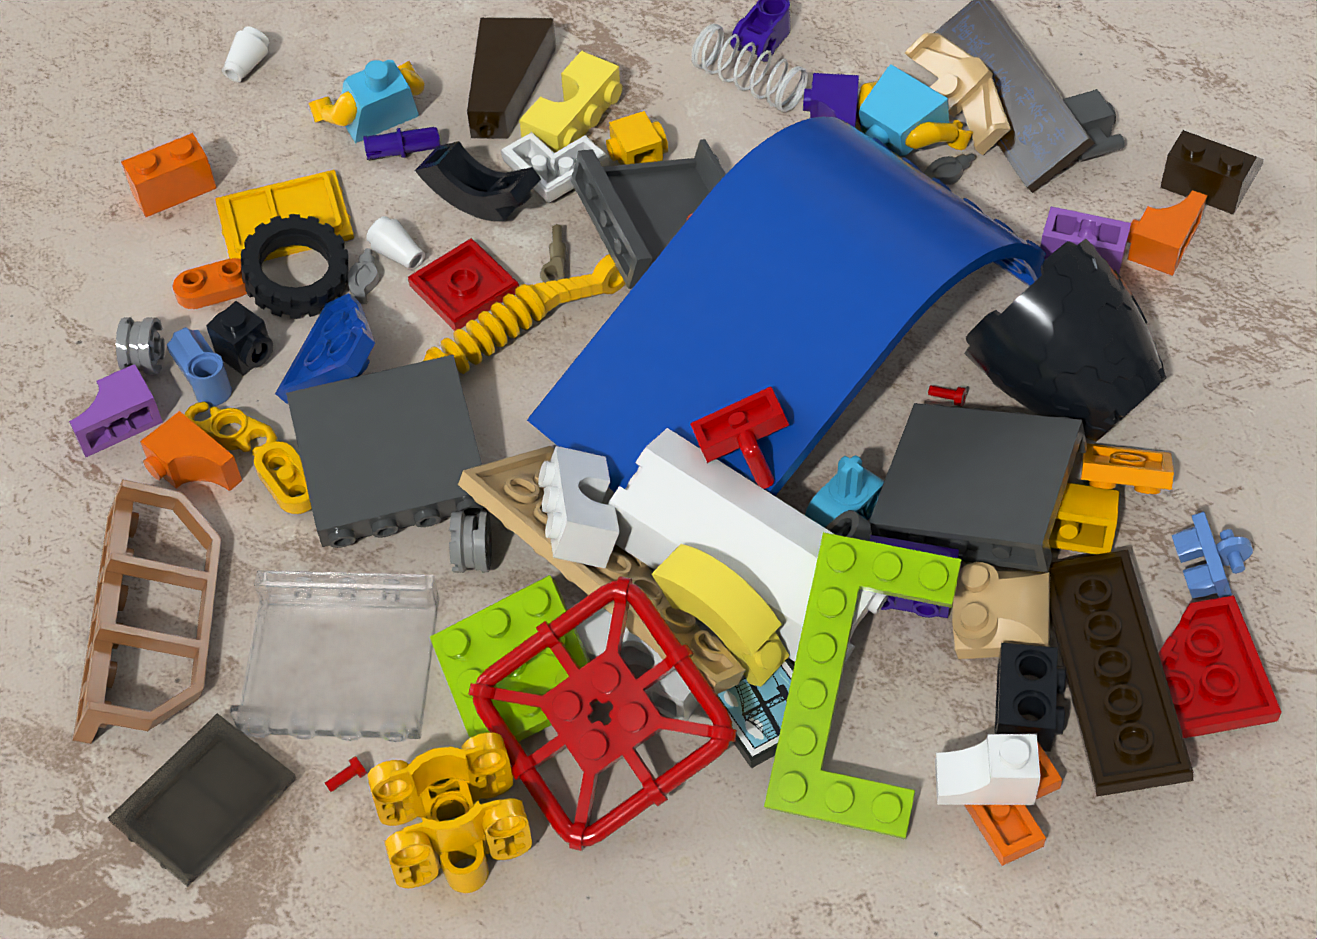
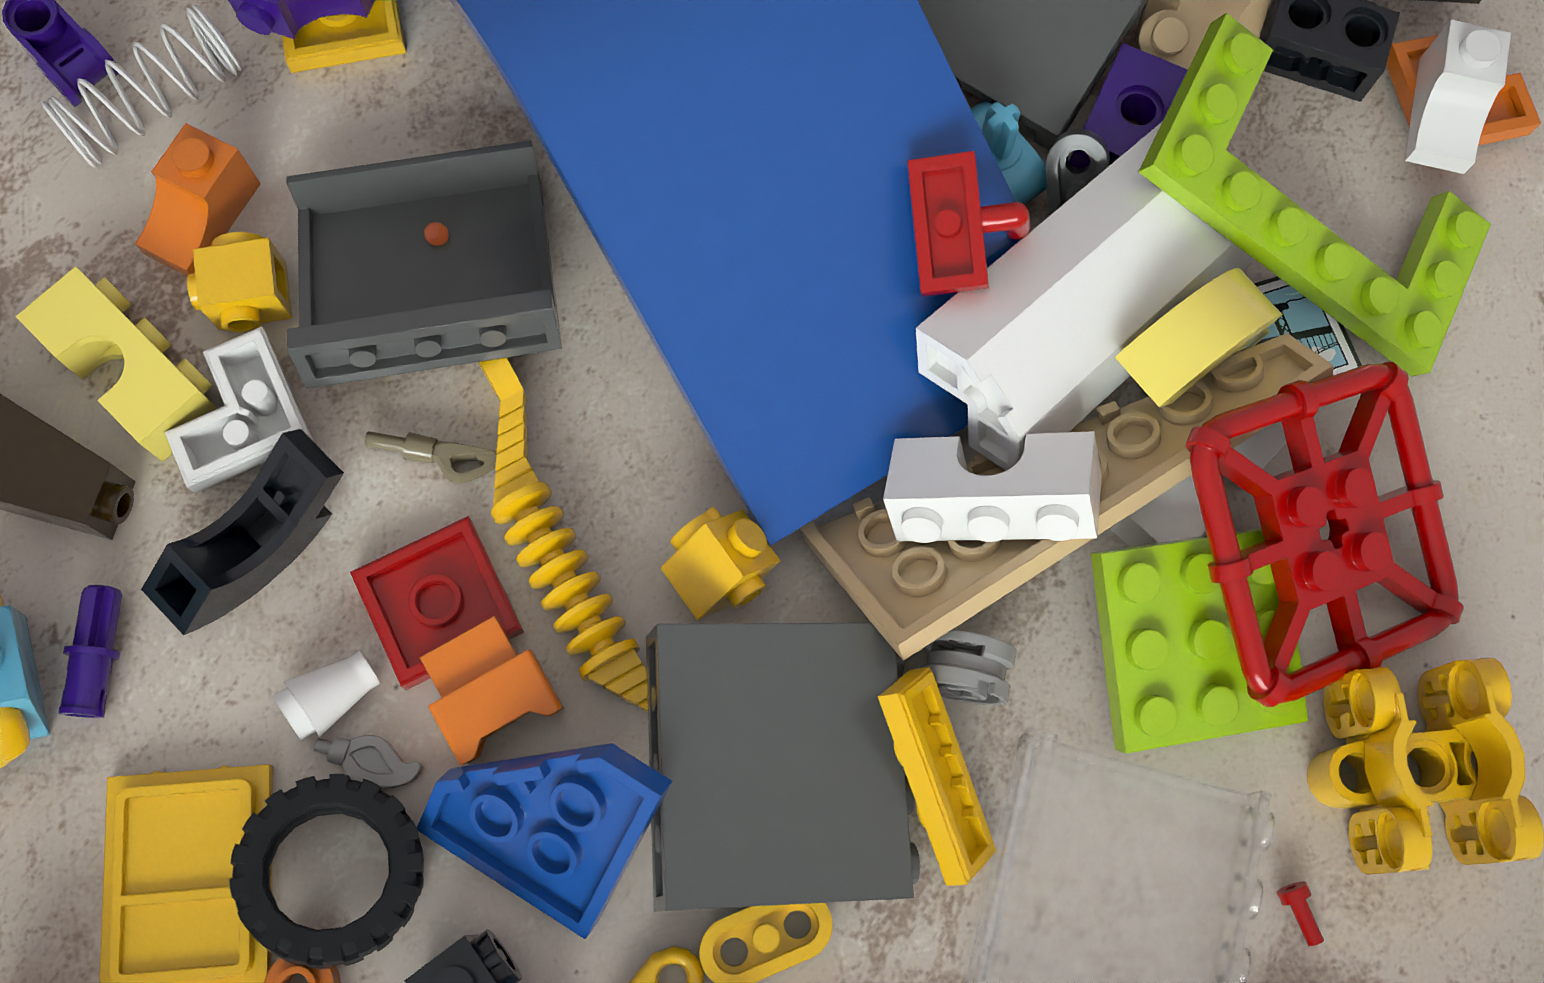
camera: 85 degrees left, 20 degrees up
none -> orange arch [135,123,261,276]
none -> orange piece [420,616,564,766]
none -> yellow brick [660,506,781,620]
none -> yellow plate [878,667,996,886]

